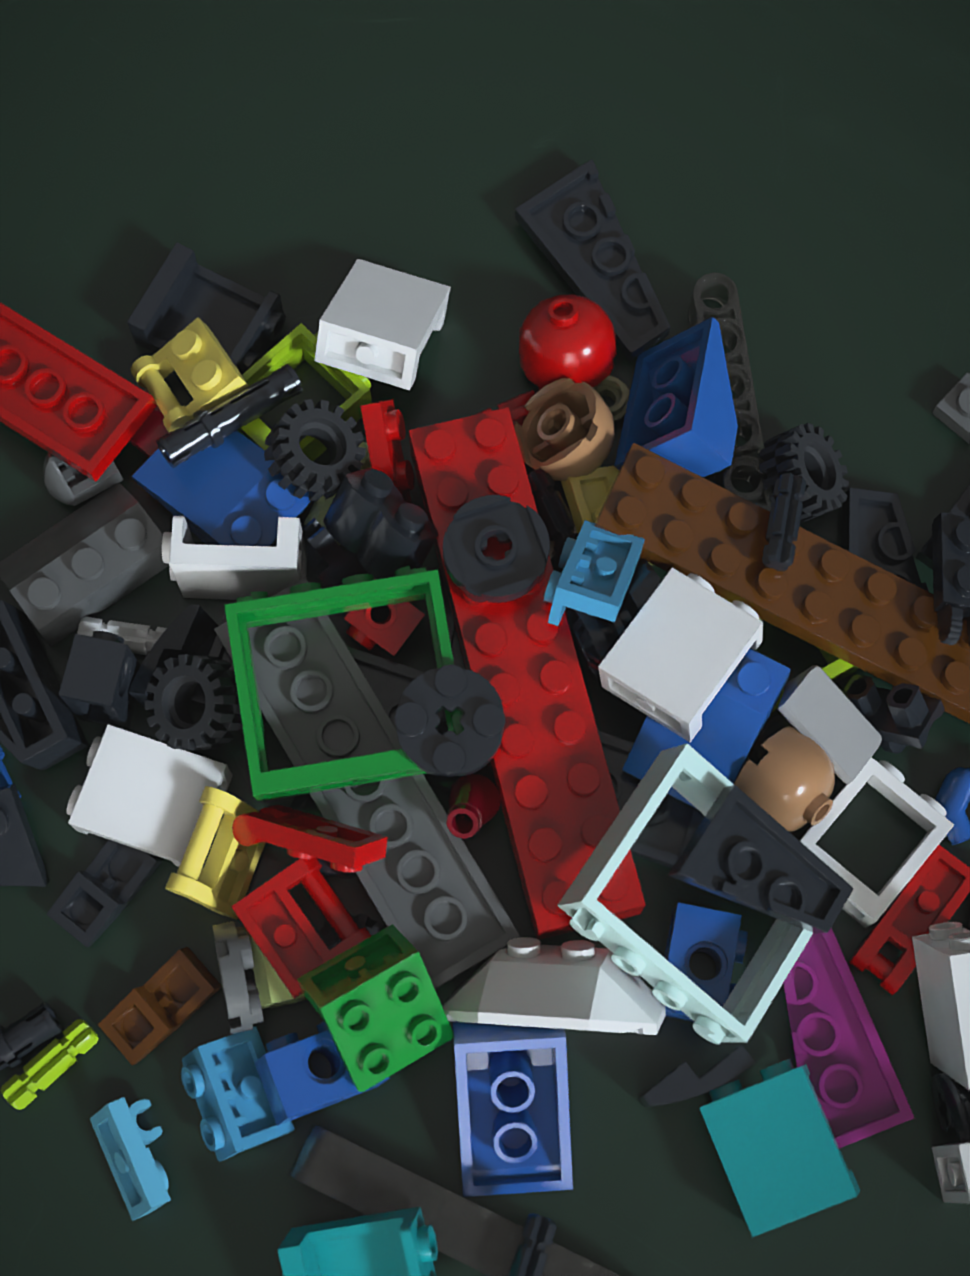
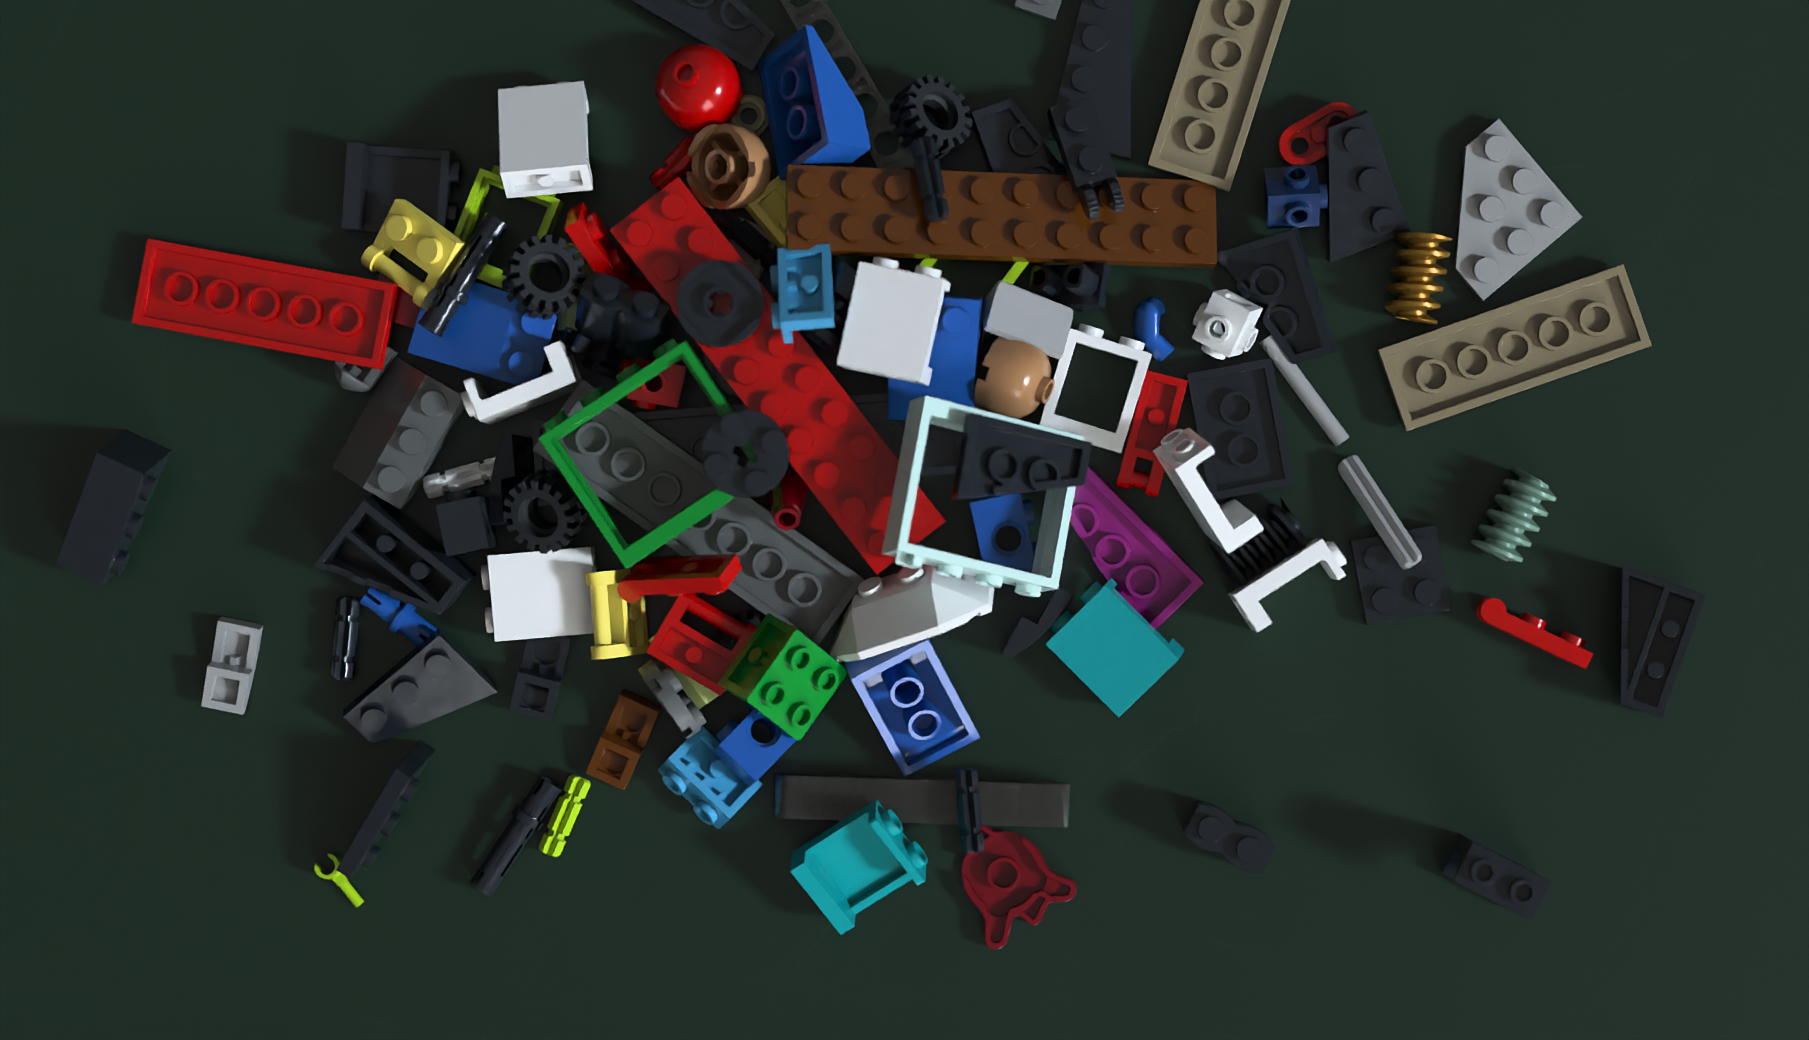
camera: 20 degrees left, 15 degrees up
medium azure plate [90,1097,171,1221] -> none

